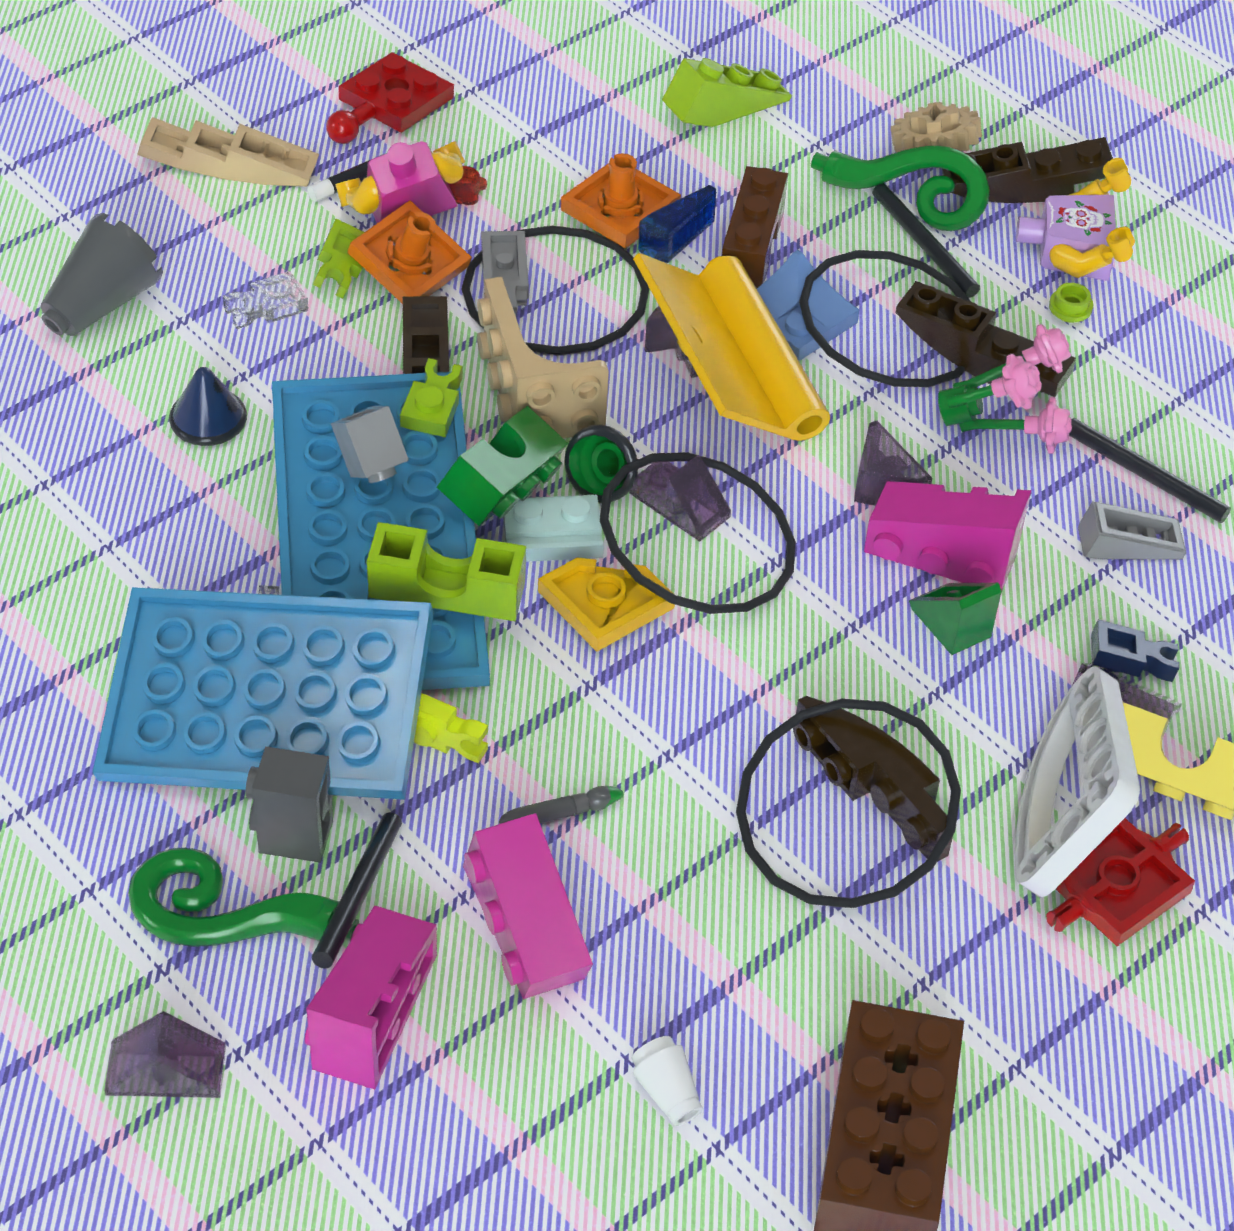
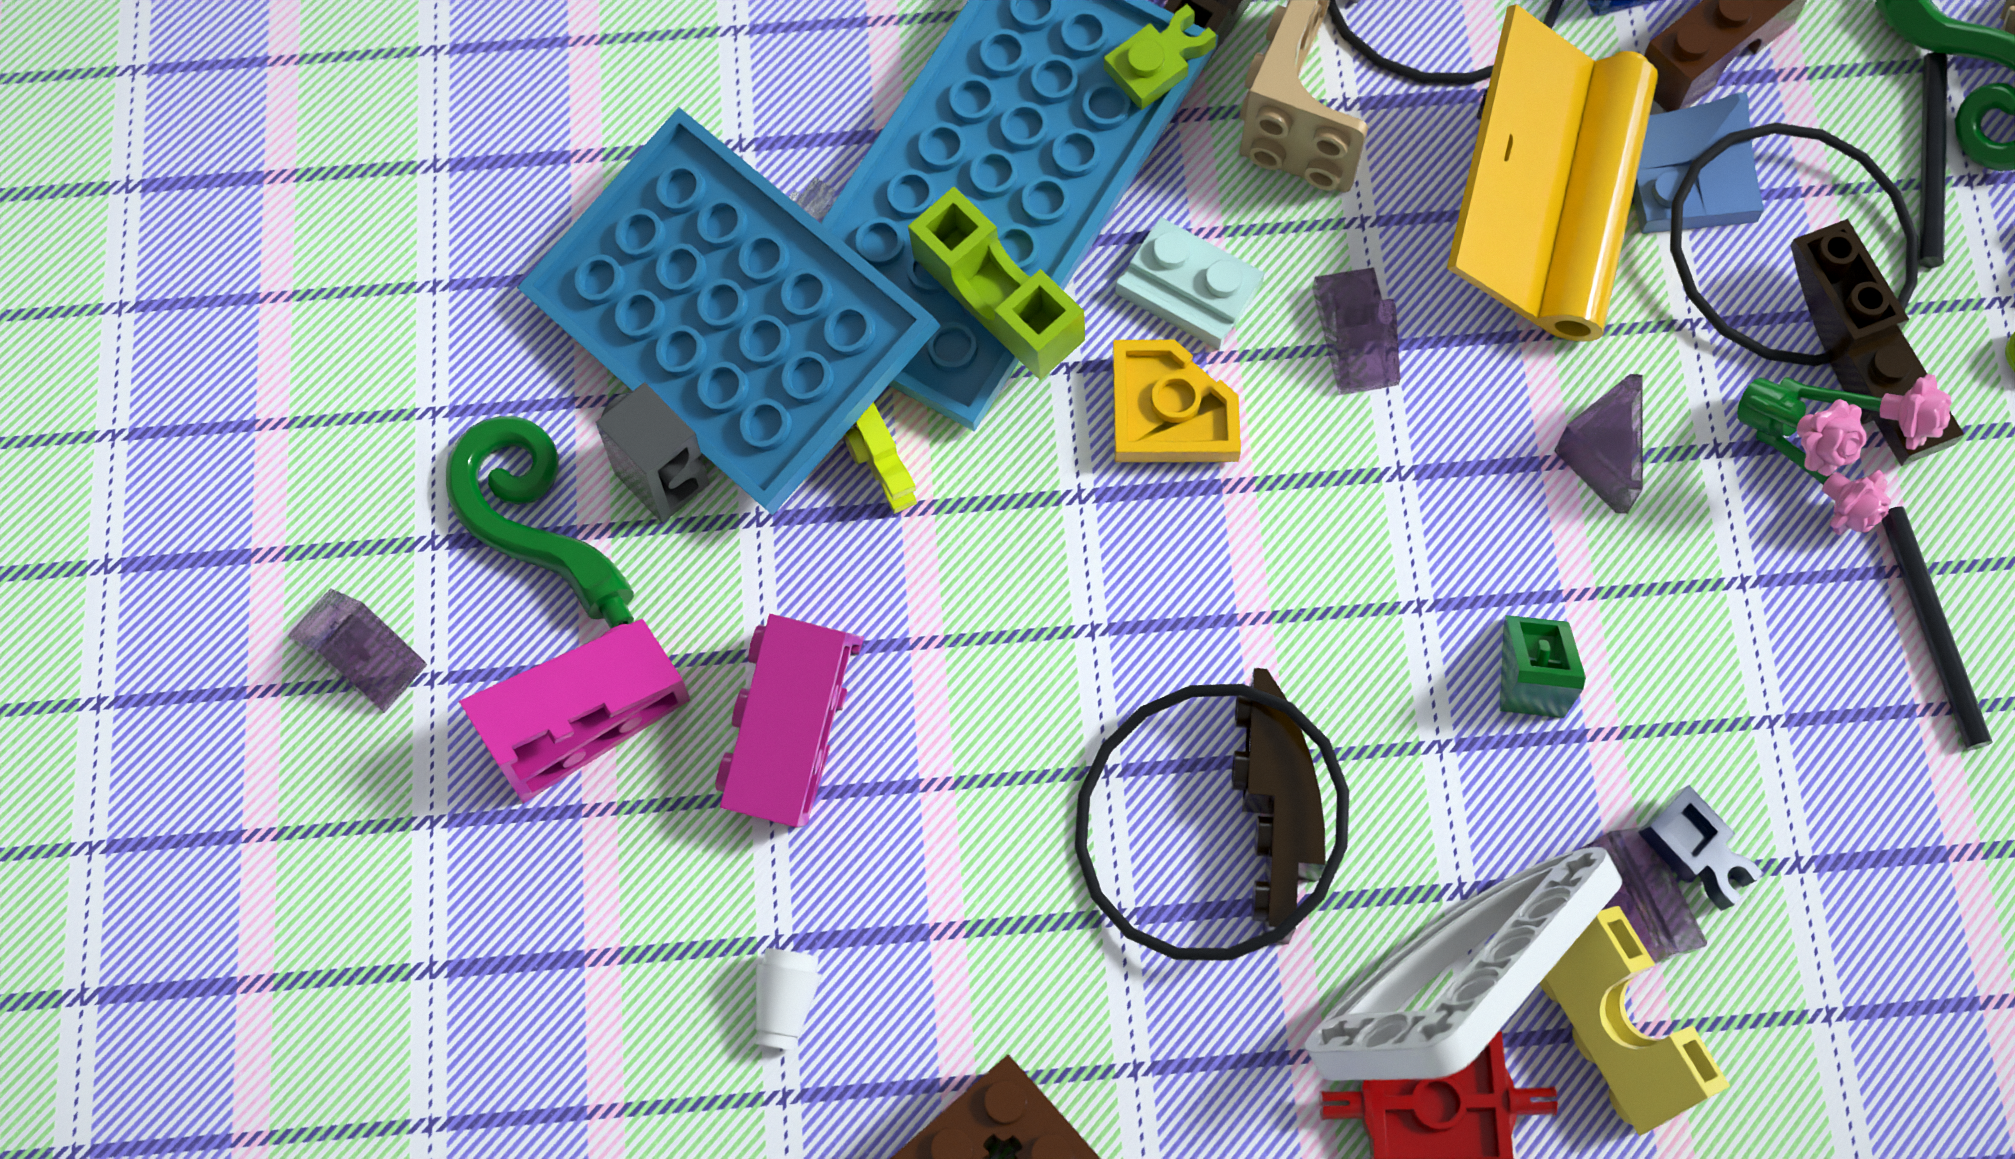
camera: 40 degrees right, 20 degrees up
black bar [312,812,402,969] -> none
light grey brick [331,406,409,483] -> none
green arch [436,406,568,526] -> none
dark grey piece [499,786,624,824] -> none
green hat [564,425,638,503] -> none
black piece [600,452,796,614] -> none
dark pink wedge [864,481,1032,591] -> none
light grey slope [1078,501,1186,559] -> none

